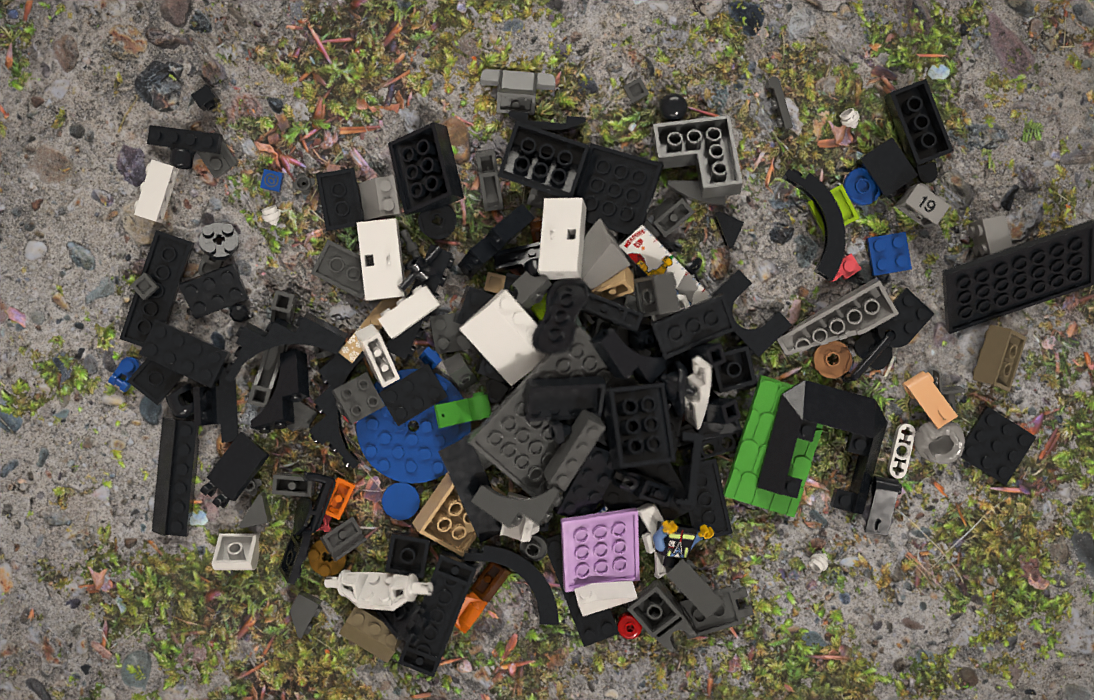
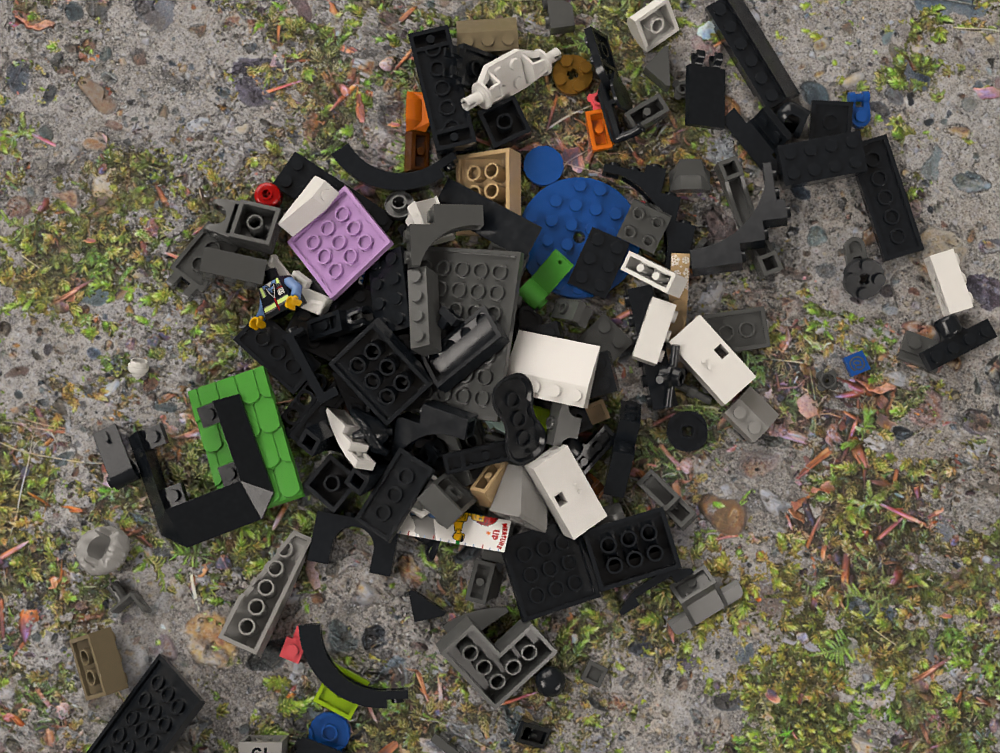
camera: 150 degrees right, 5 degrees down
dark grey plate [130,273,160,300] -> none
black plate [178,263,249,319] -> none
black plate [191,84,220,111] -> none
black tile [229,304,250,323] -> none
black arch [250,349,310,434] -> none
white plate [261,205,281,226] -> none
black plate [316,167,365,232] -> none
dark grey plate [320,516,367,561] -> none
black slope [388,122,464,215] -> none
blue plate [419,346,442,370] -> none
medium nougat plate [812,341,852,379] -> none
black plate [841,288,934,383] -> none
blue plate [866,232,912,276] -> none
white beam [887,423,916,479] -> none
light nougat door [902,371,958,429] -> none
black plate [960,406,1036,485] -> none
none -> black slope [513,716,552,749]

